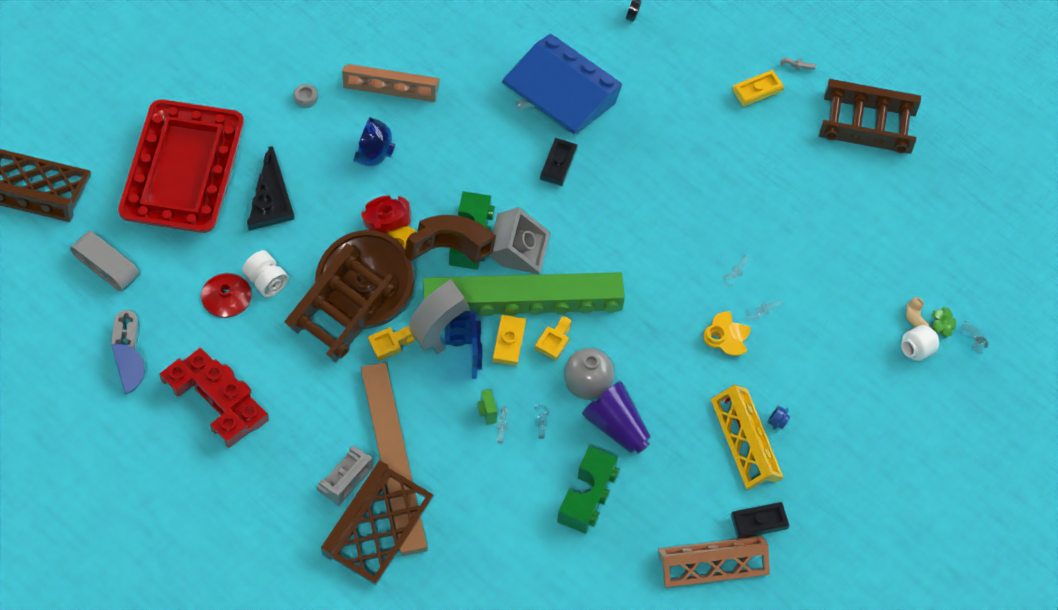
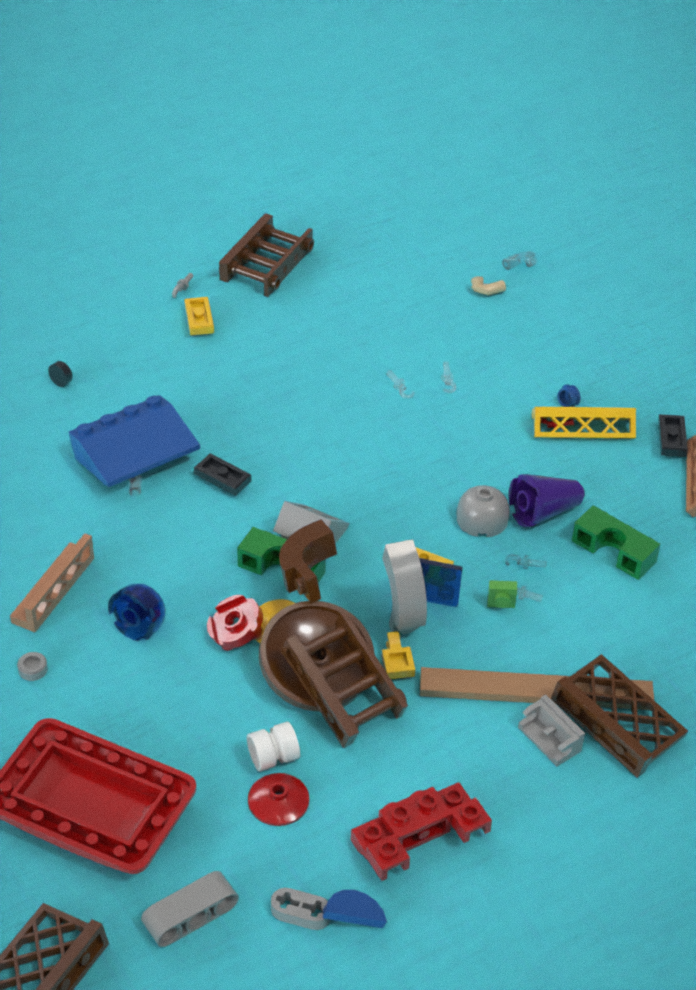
camera: 70 degrees left, 15 degrees down
black wing [247,146,294,230] -> none
bright green brick [423,272,625,317] -> none
yellow plate [535,316,572,361] -> none
yellow plate [703,311,751,356] -> none
white head [901,325,939,361] -> none
bright green plant [932,307,956,338] -> none

